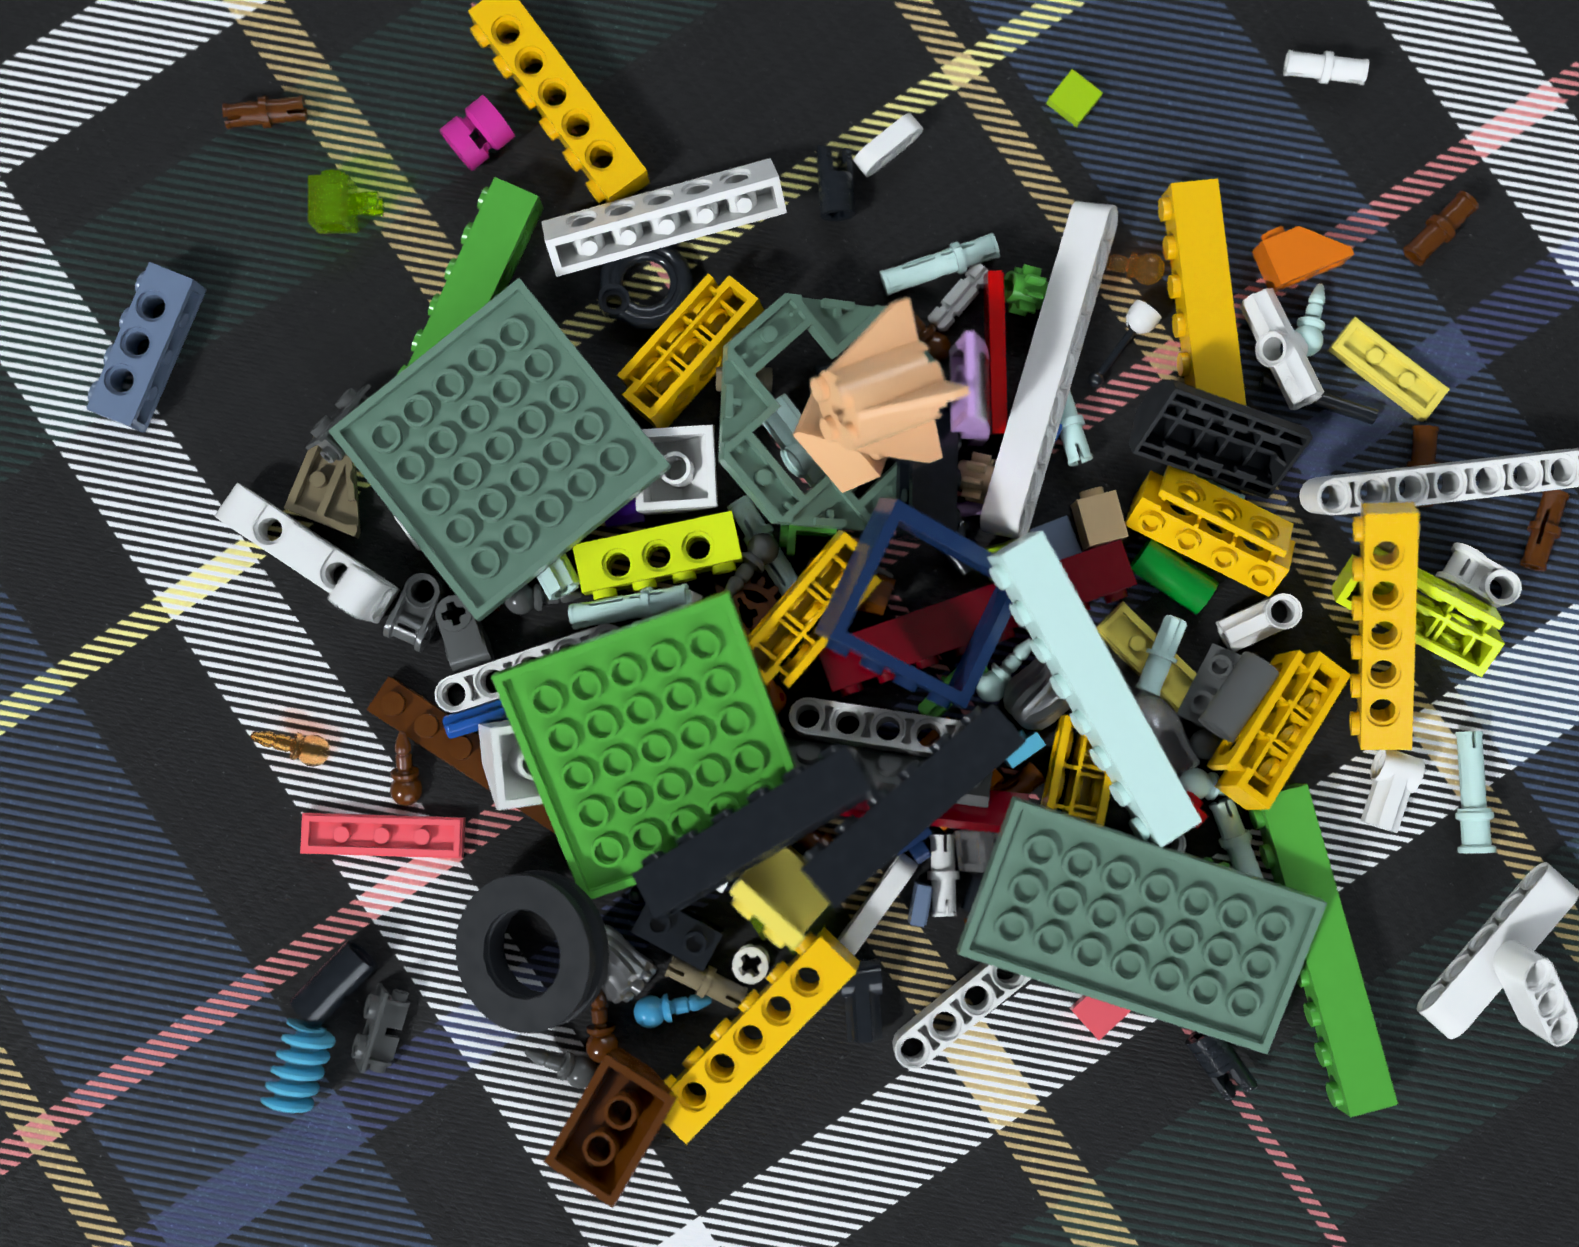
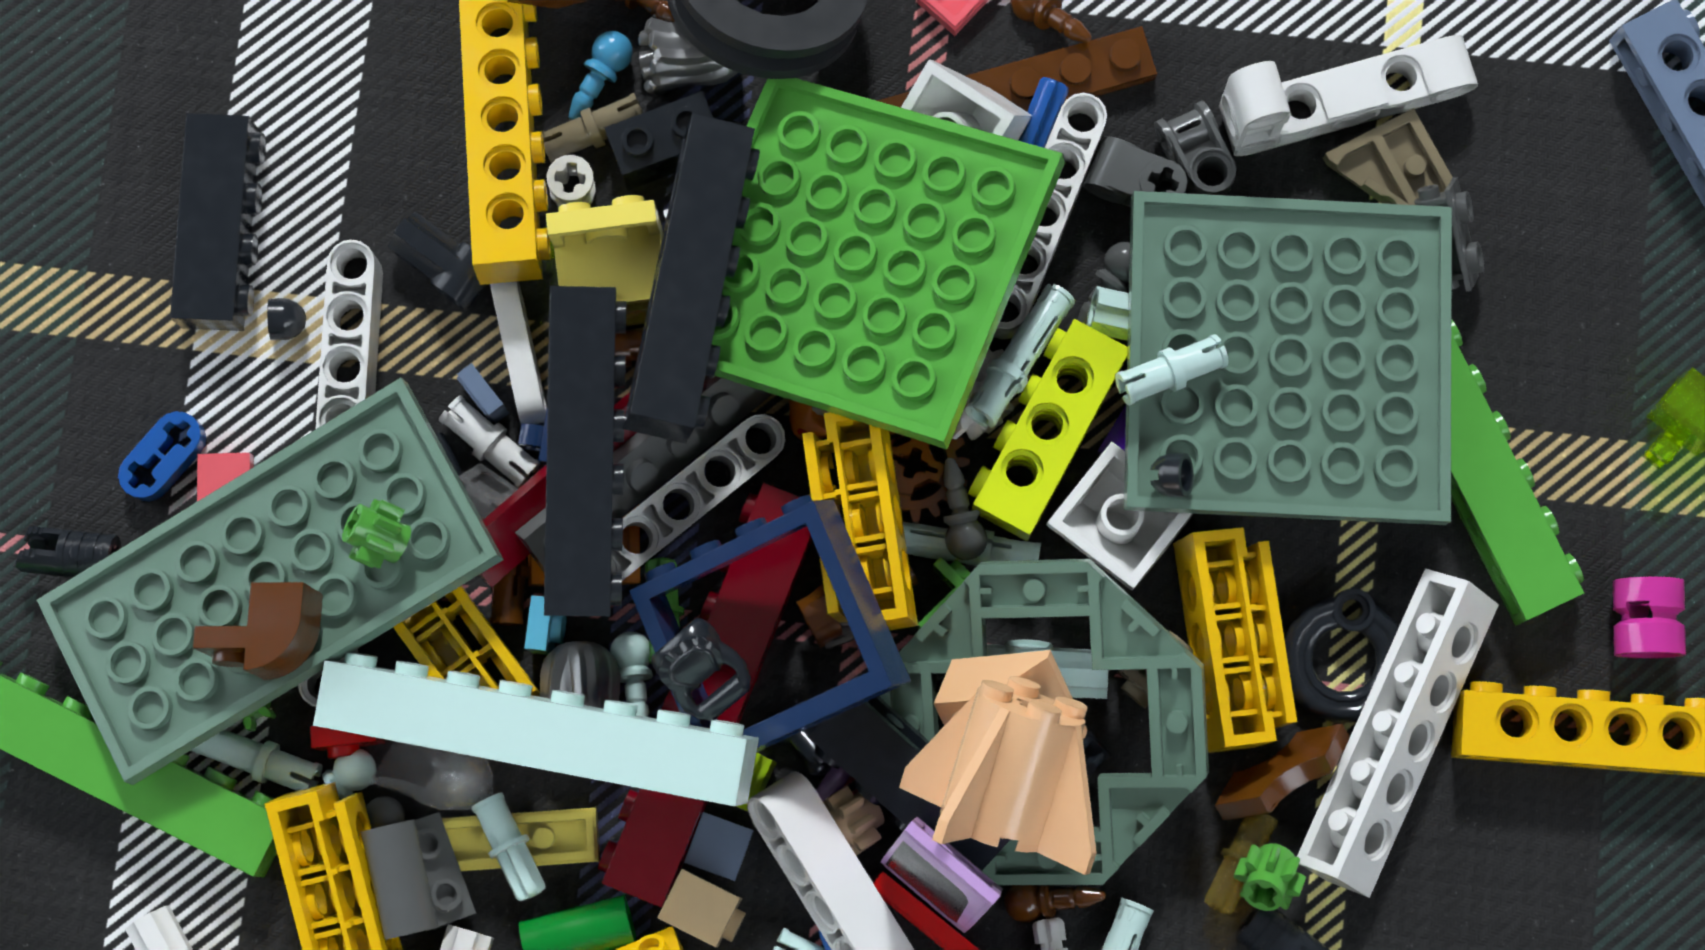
camera: 135 degrees right, 5 degrees down
none -> blue beam [118,411,206,502]
none -> black brick [170,113,266,331]
none -> reddish brown brick [193,582,323,680]
none -> black hinge [267,298,307,340]
none -> bright green gear [342,499,411,569]
none -> black piece [651,618,751,721]
none -> light aqua pin [1115,334,1229,406]
none -> black hinge [1150,453,1194,497]
none -> clear yellow axle [1204,814,1279,915]
none -> reddish brown tile [1215,724,1350,820]
none -> bright green gear [1233,843,1306,911]

